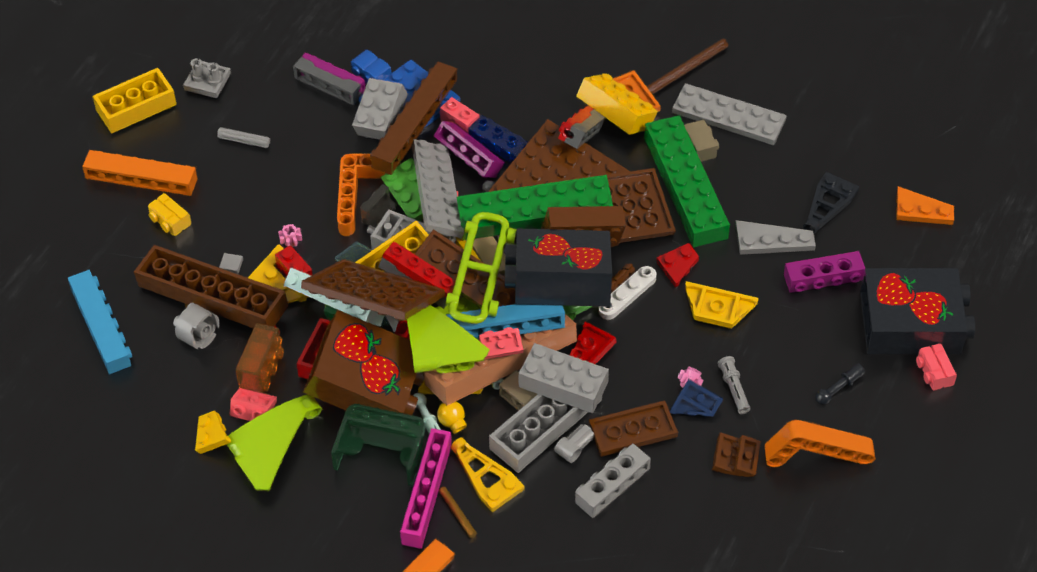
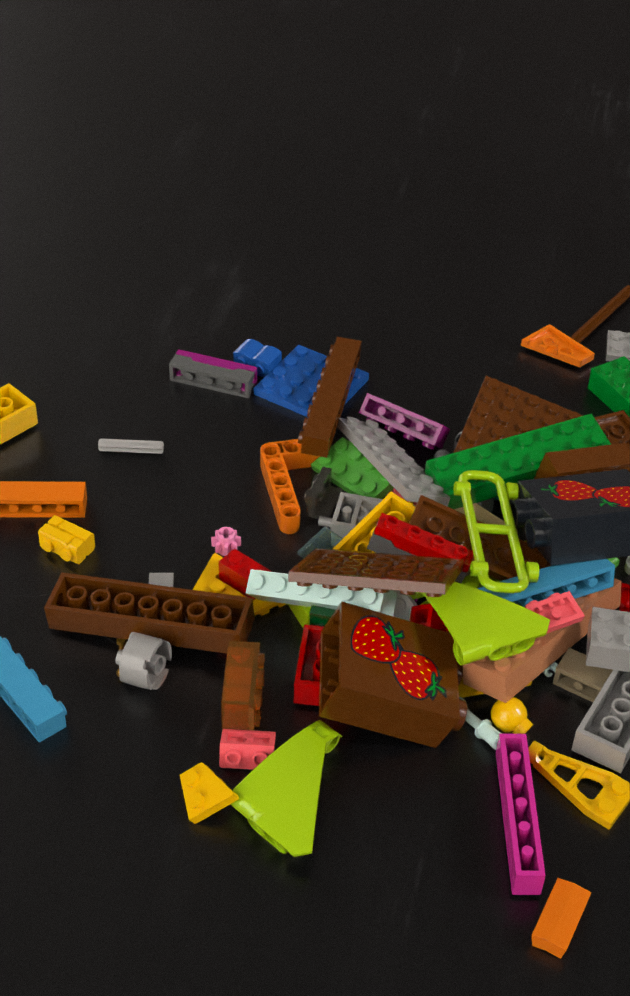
camera: 15 degrees left, 10 degrees down
light grey plate [183,58,231,98] -> none
clear green windscreen [331,404,425,486] -> none
light grey brick [352,78,408,139] -> none
pearl gold bar [439,487,477,538] -> none
coral brick [440,97,480,136] -> none
clear blue brick [468,115,528,164] -> none
dark grey piece [558,106,606,149] -> none
yellow brick [576,73,658,135] -> none

